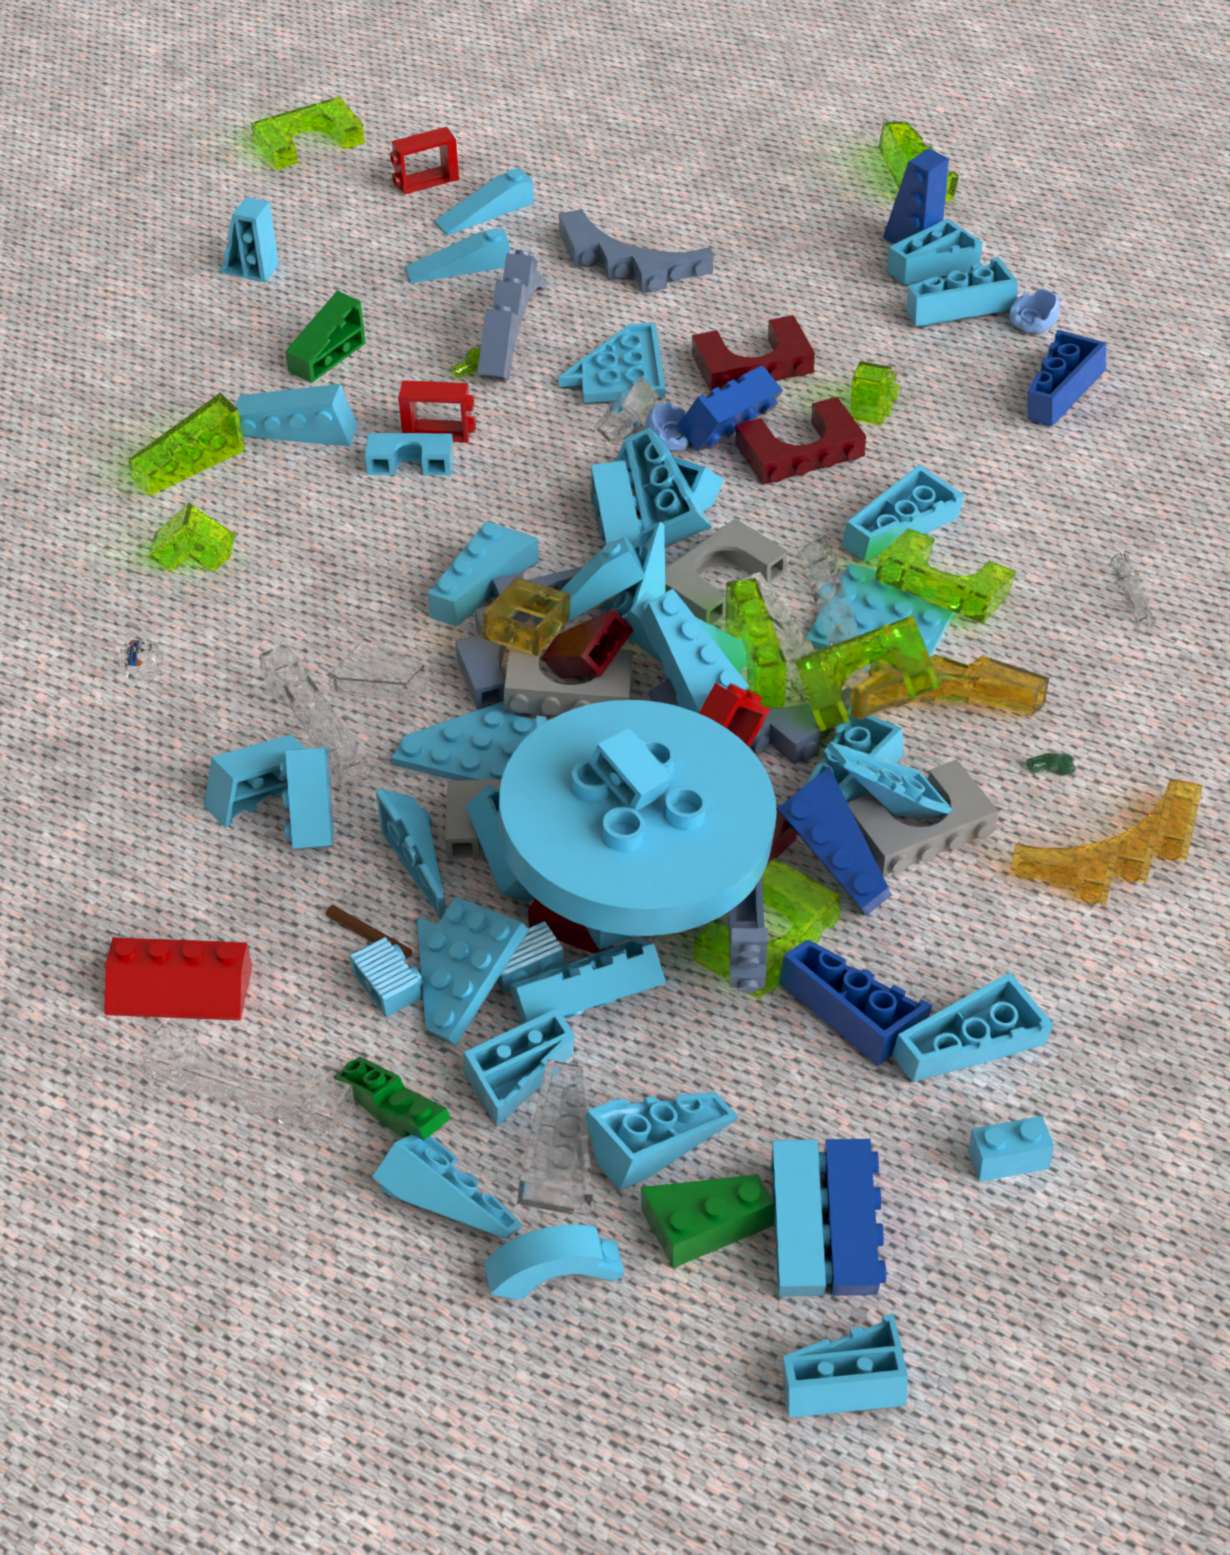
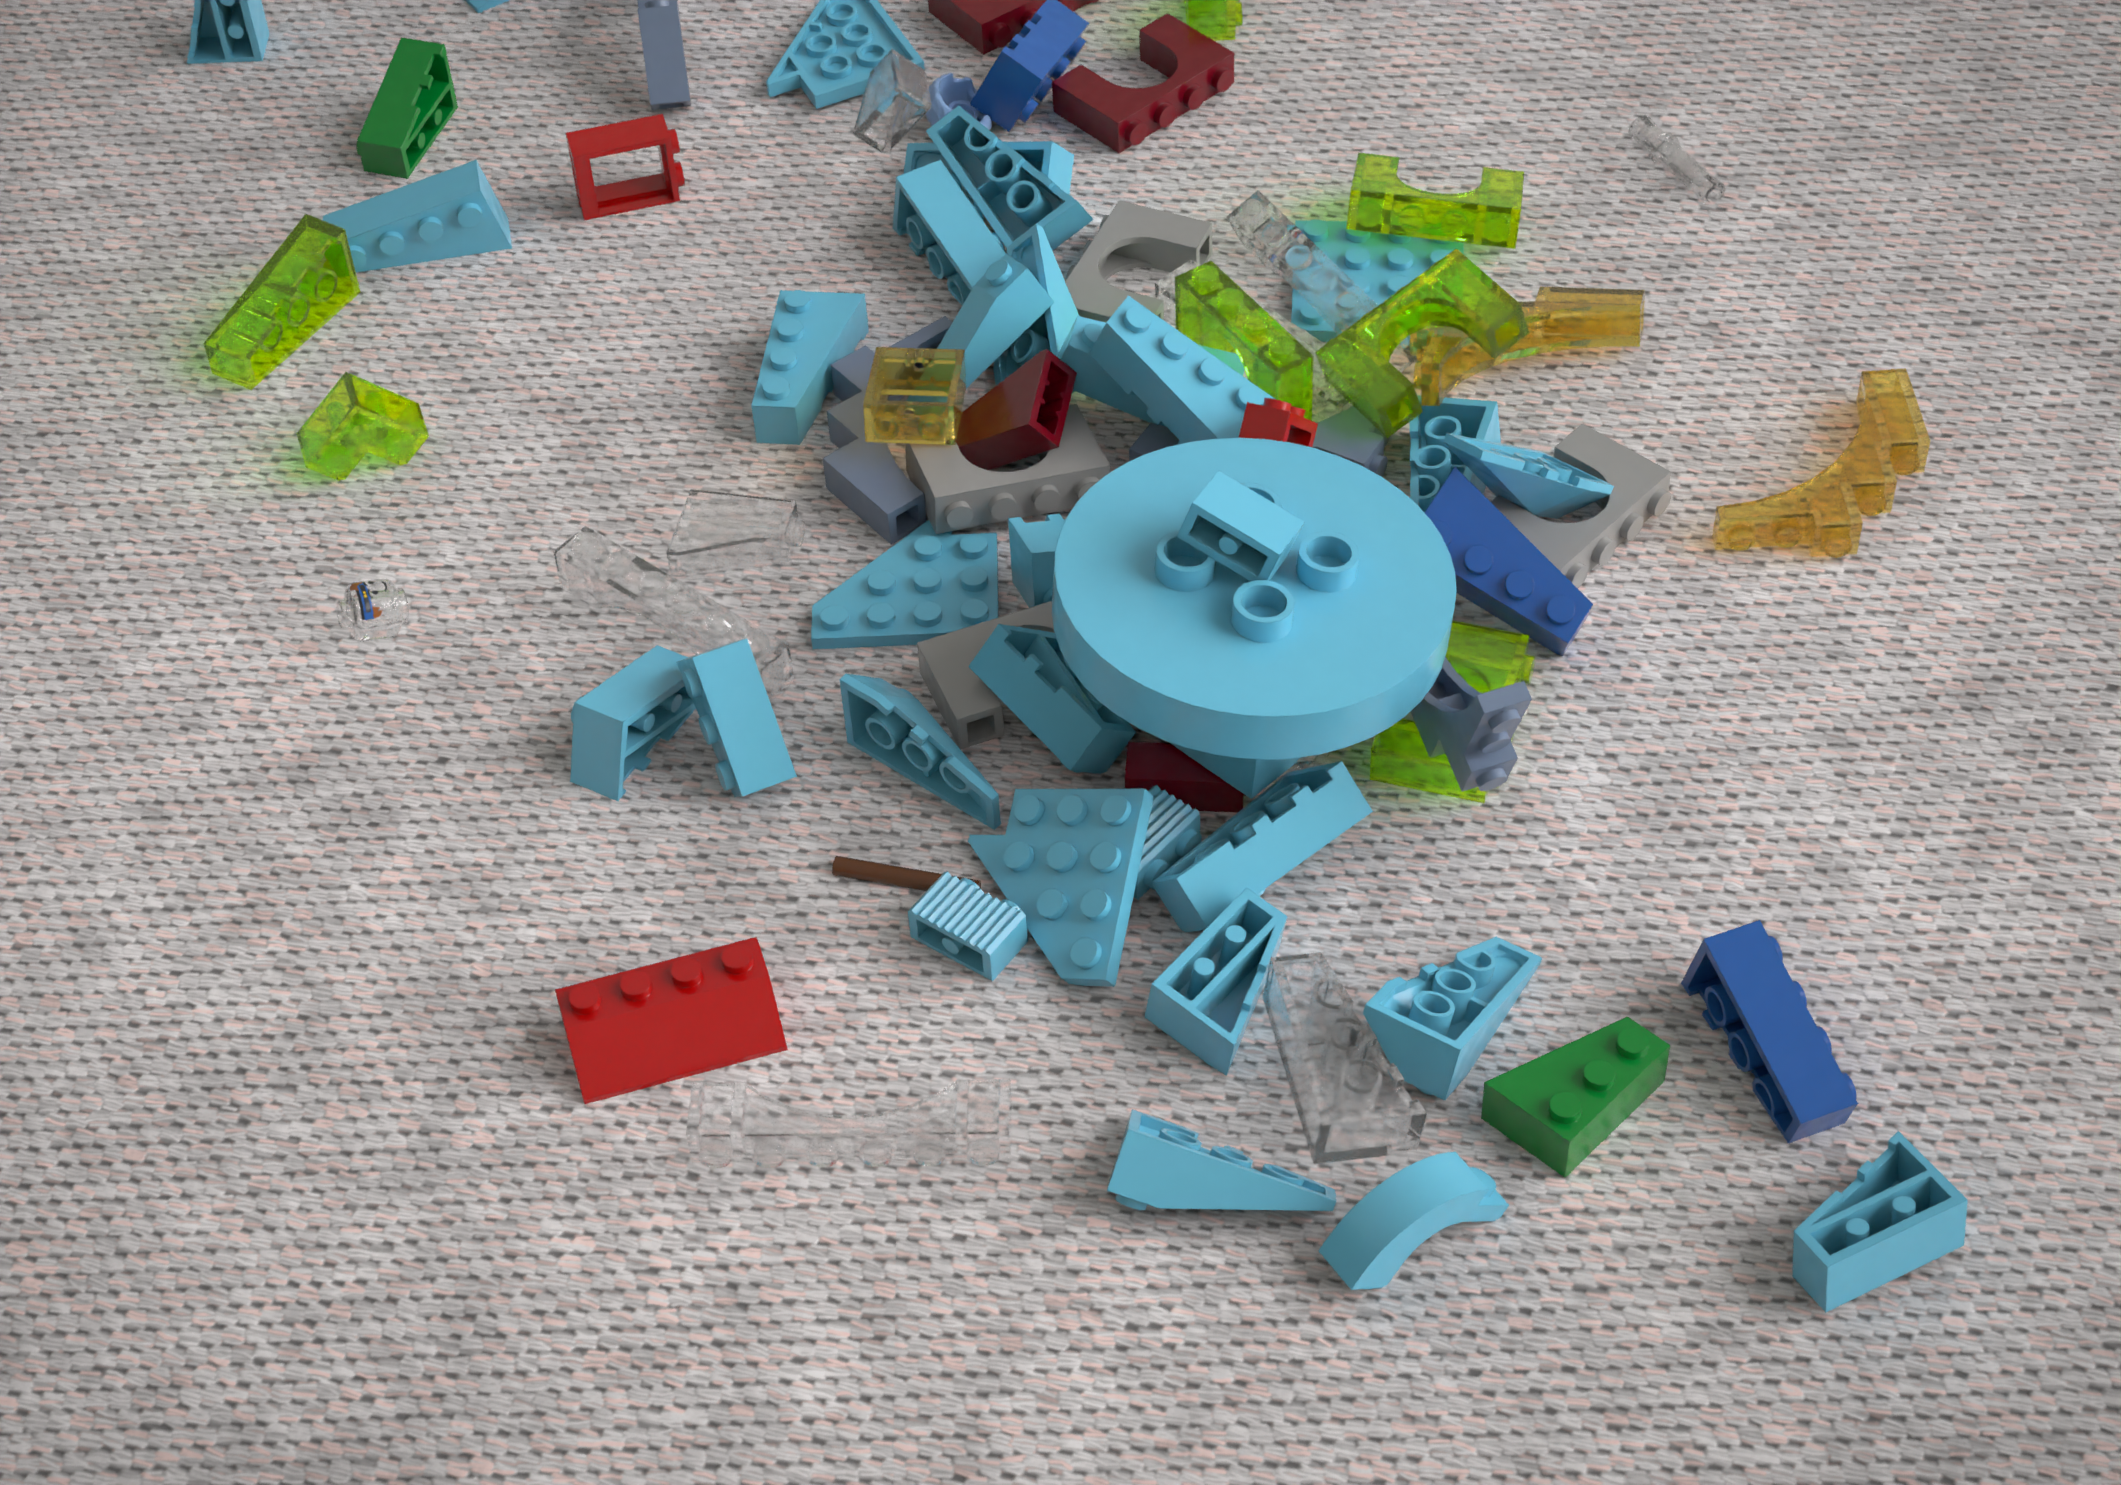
camera: 20 degrees left, 0 degrees up
green slope [333,1056,451,1140] -> none
medium azure arch [365,433,454,475] -> none
clear neon green arm [452,347,481,378] -> none
medium azure wedge [770,1139,832,1297] -> none
blue wedge [778,939,932,1066] -> none
medium azure wedge [842,465,964,561] -> none
medium azure wedge [892,973,1054,1082] -> none
medium azure brick [968,1116,1054,1182] -> none
clear green arm [1026,752,1076,776] -> none

